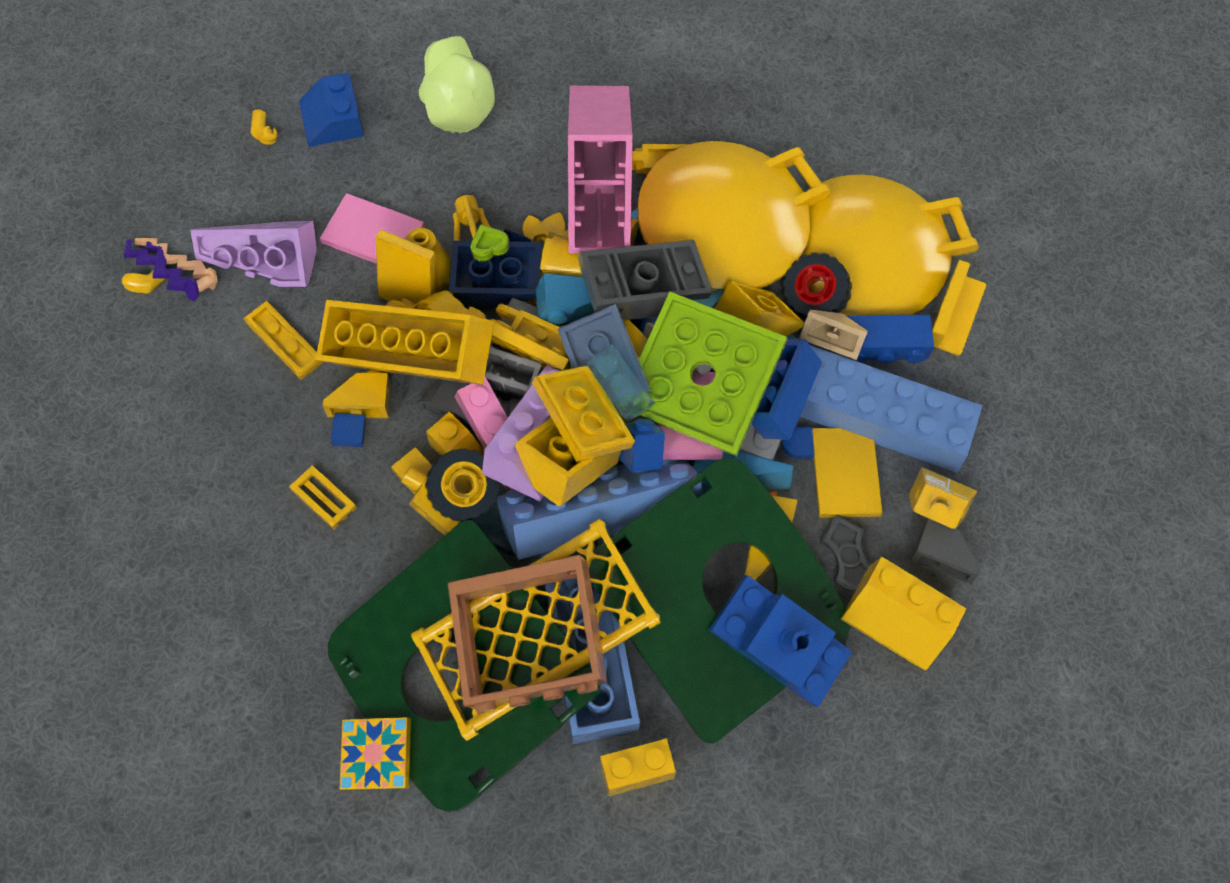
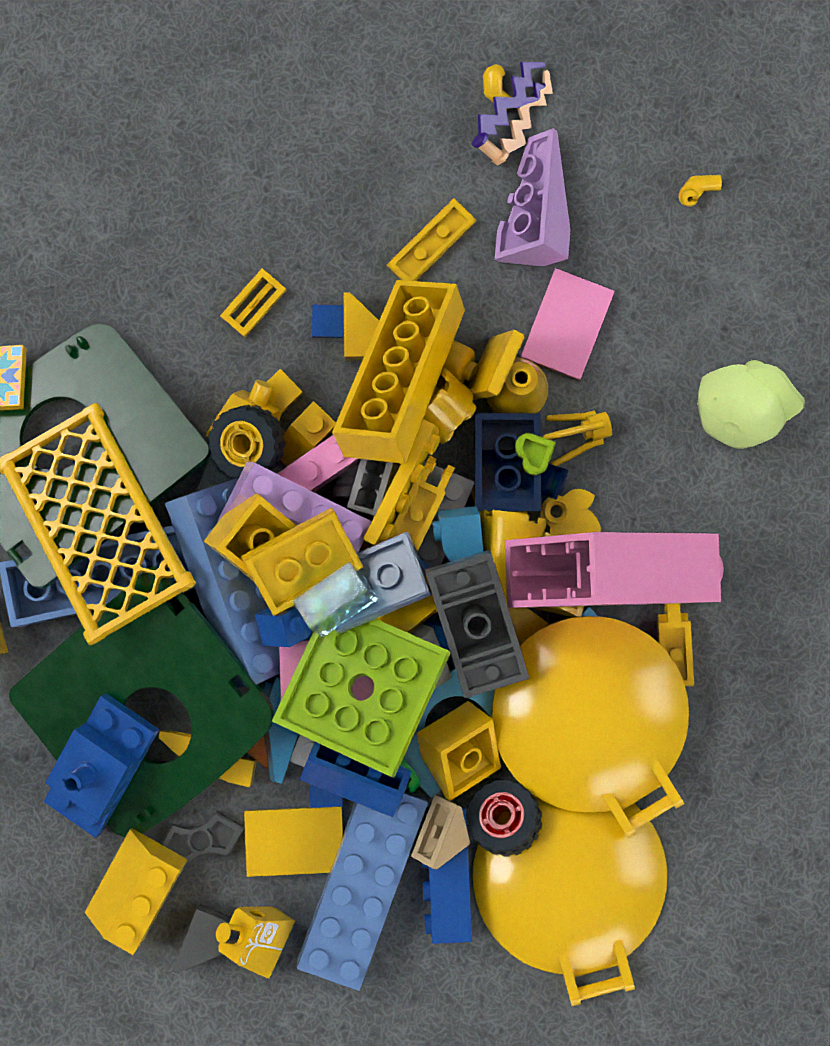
camera: 90 degrees right, 20 degrees up
blue slope [299,72,364,147] -> none
nougat window [448,555,607,714] -> none
yellow panel [932,260,986,356] -> none

